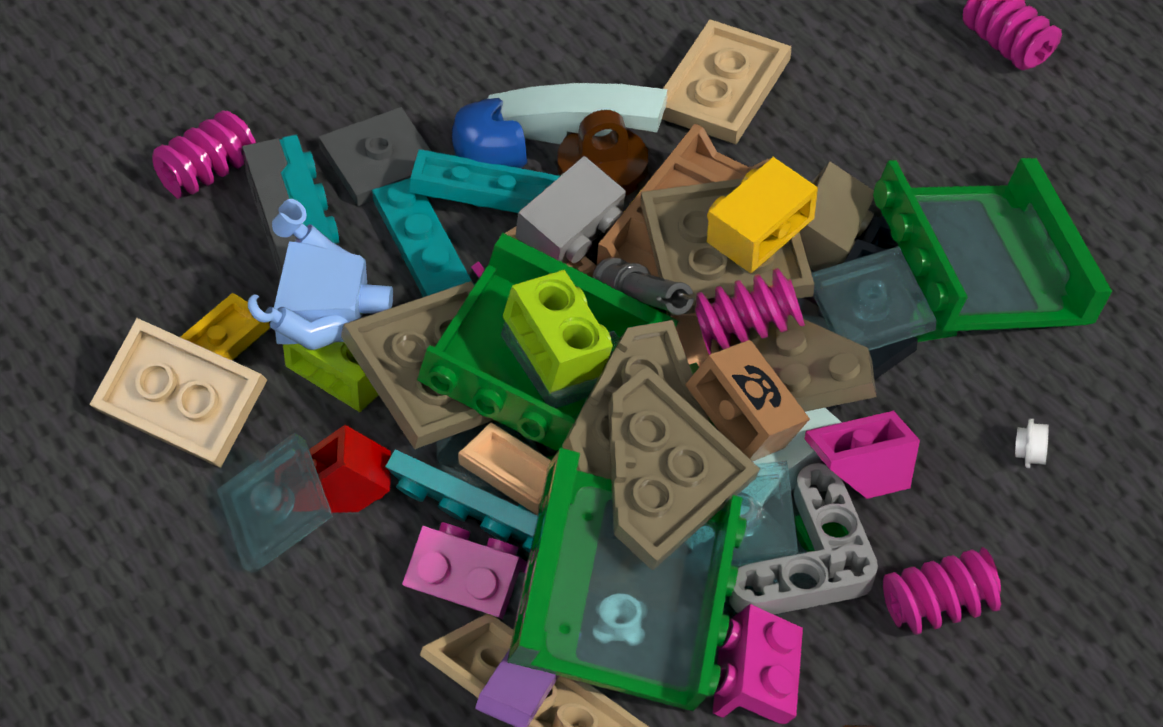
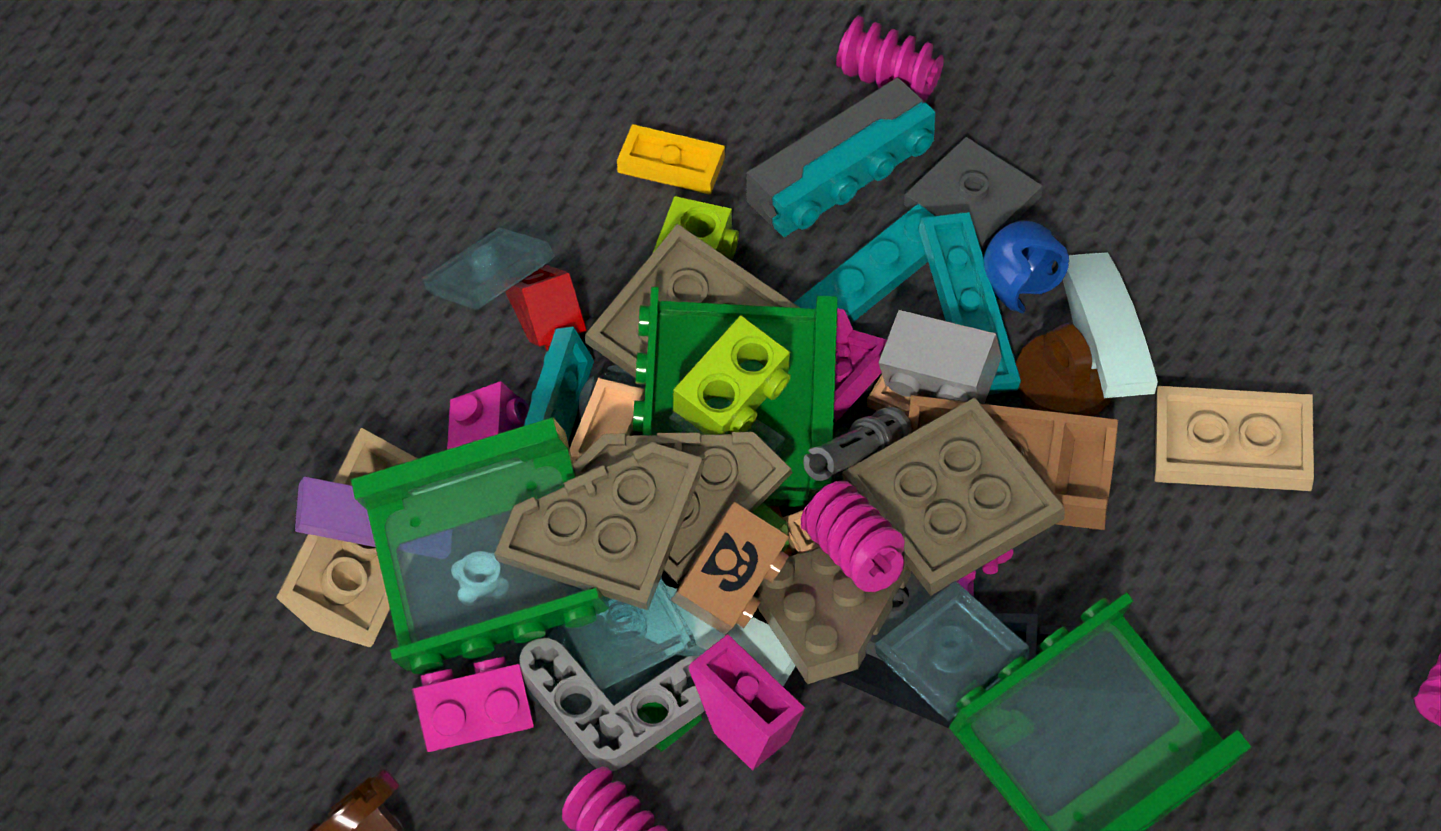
camera: 70 degrees right, 5 degrees up
tan plate [90,318,267,468] -> none
light blue torso [247,199,393,350] -> none
yellow brick [707,157,818,274] -> none
dark tan brick [799,161,874,278] -> none

